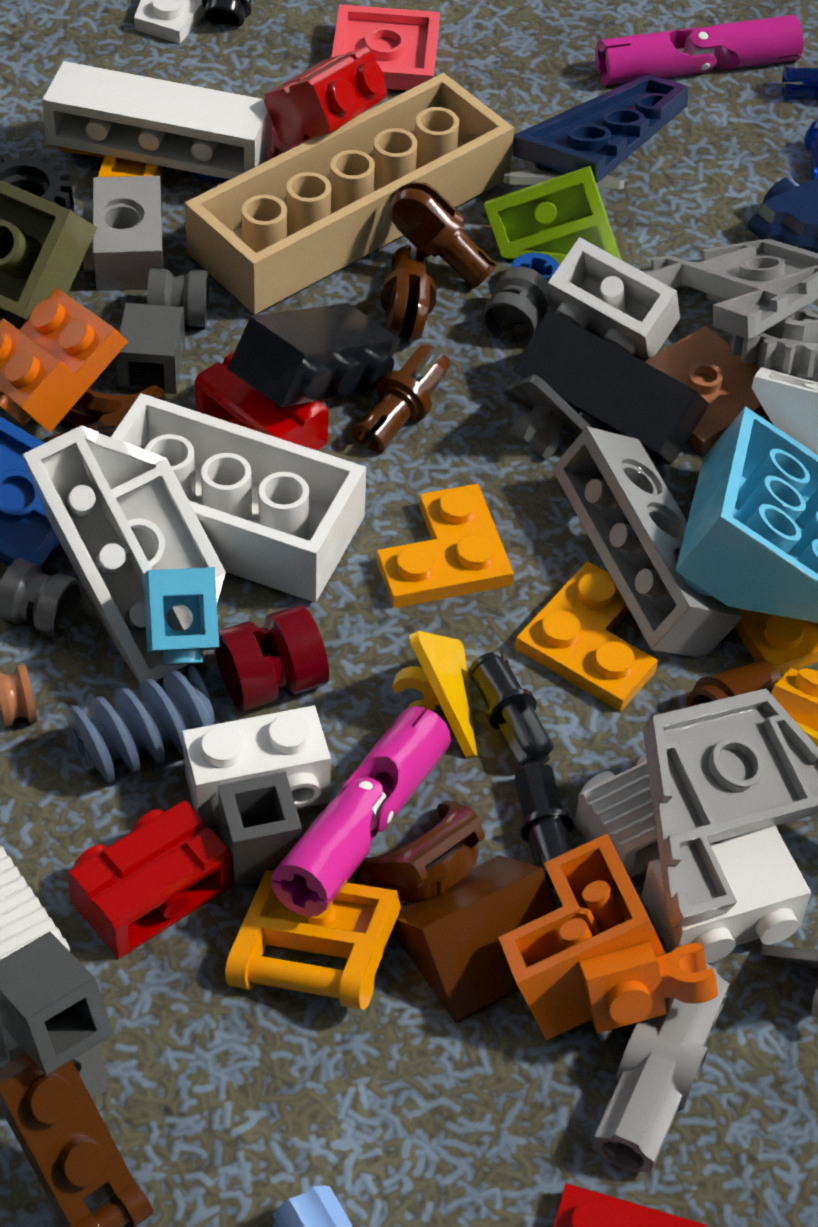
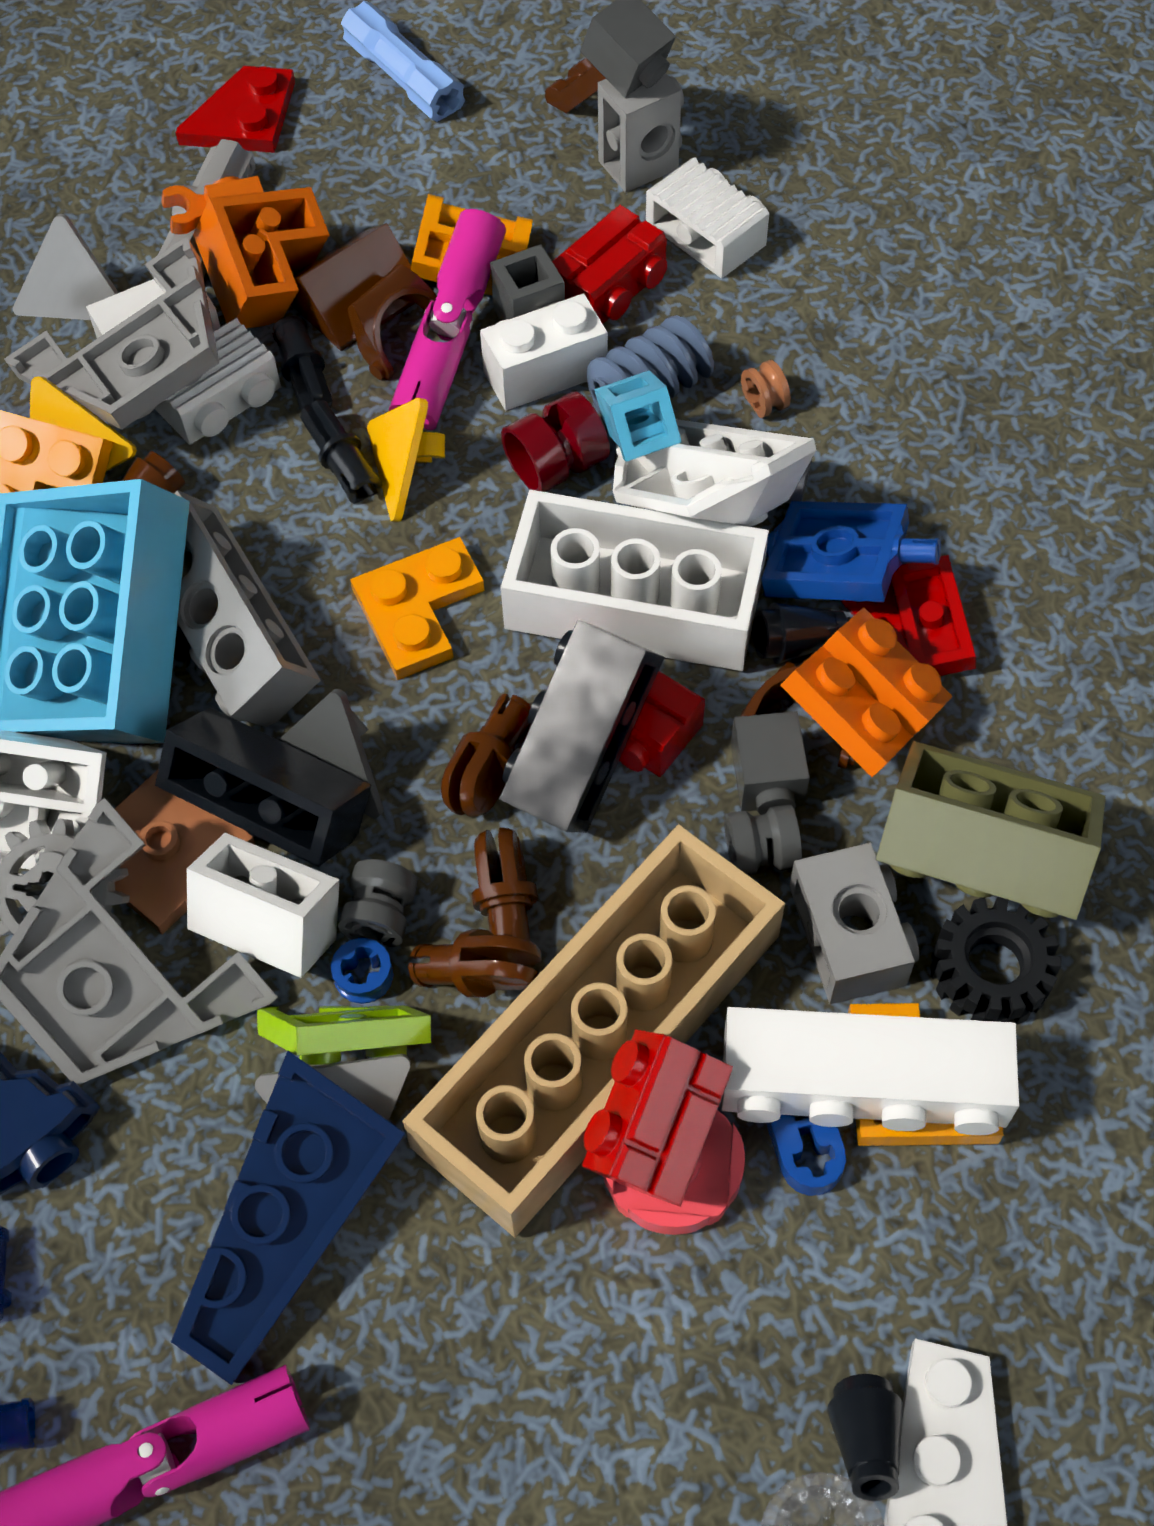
camera: 175 degrees right, 10 degrees up
coral plate [331,4,440,91] -> none
light orange plate [515,561,658,712] -> none

